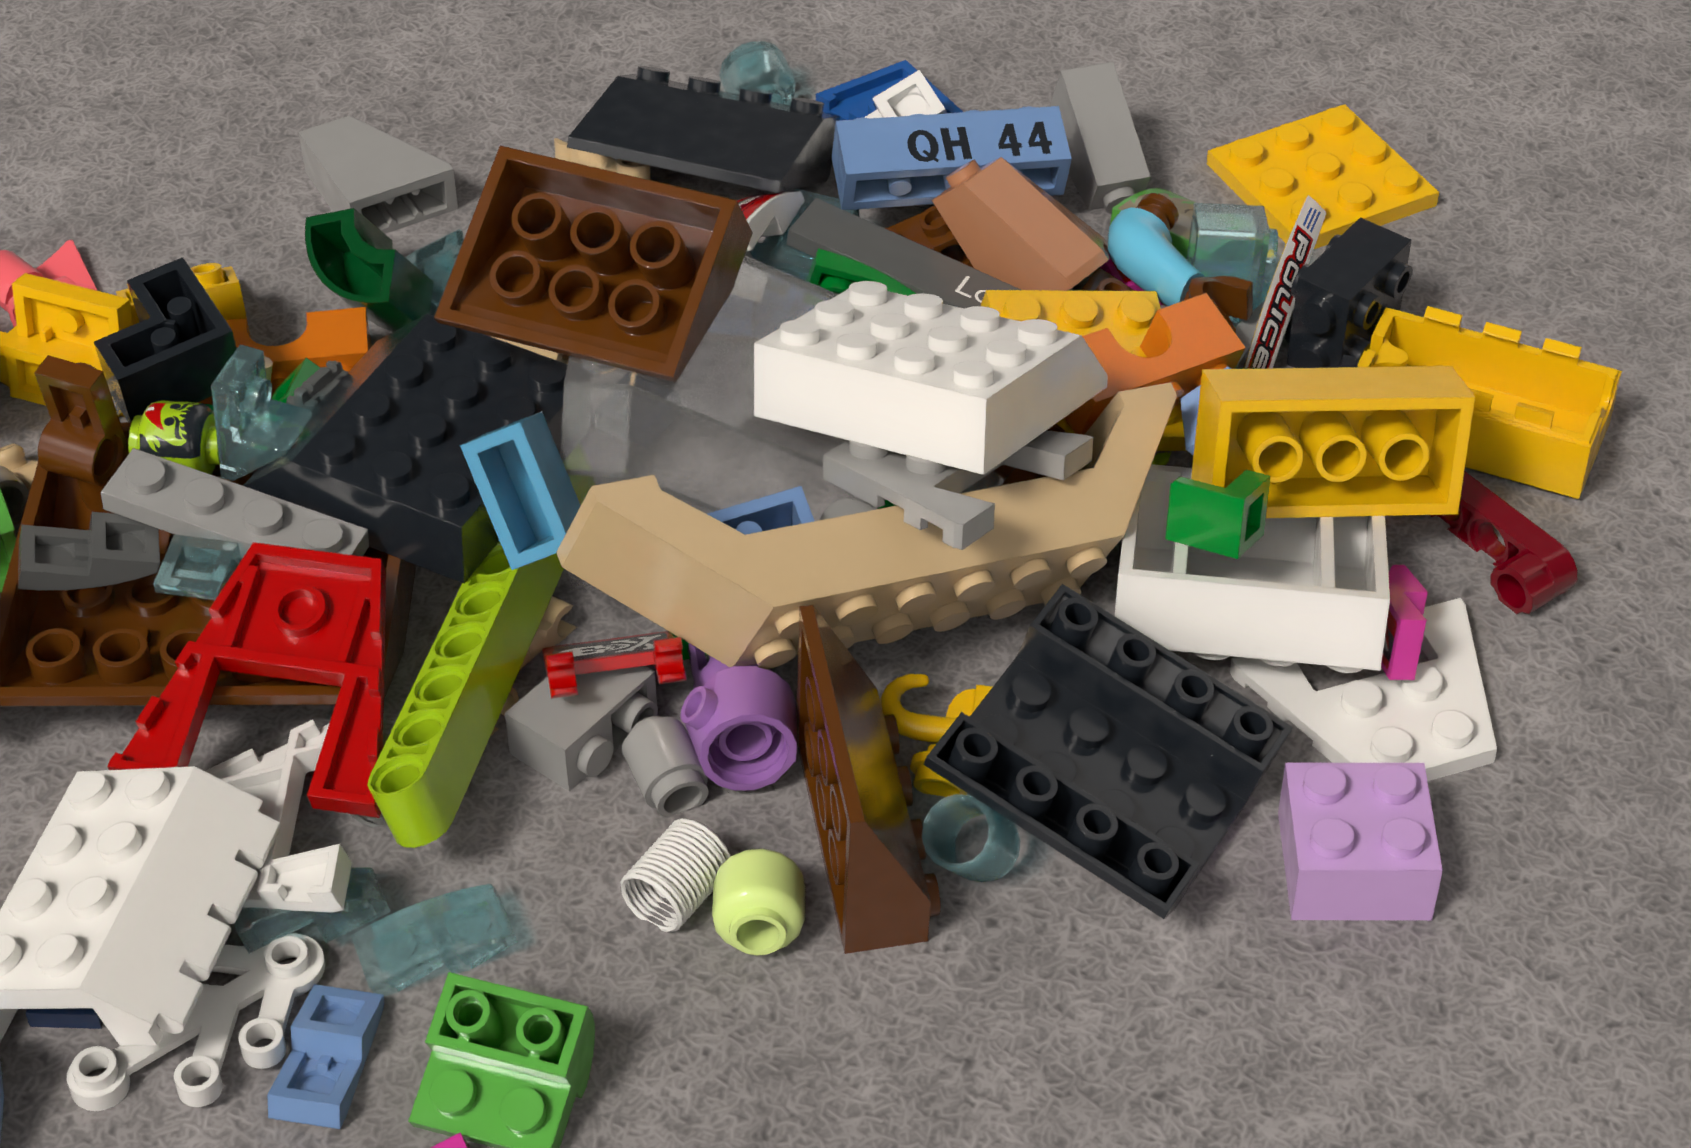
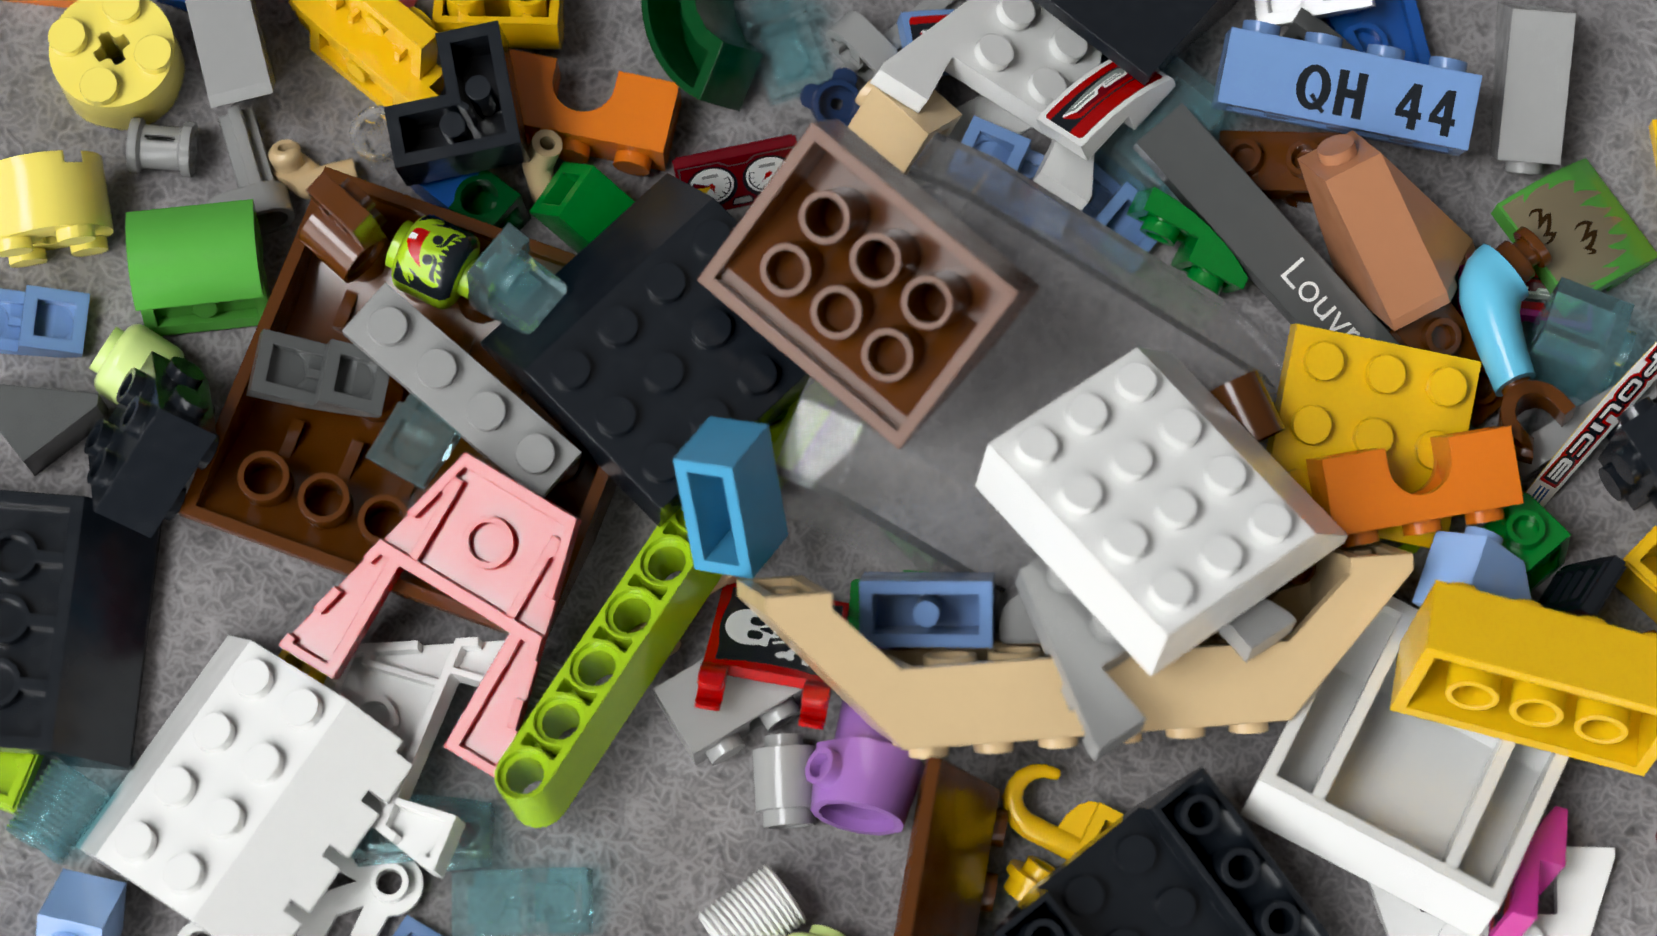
camera: 20 degrees right, 30 degrees up
dark grey piece [287,361,348,421] -> none
green panel [1165,470,1271,559] -> none

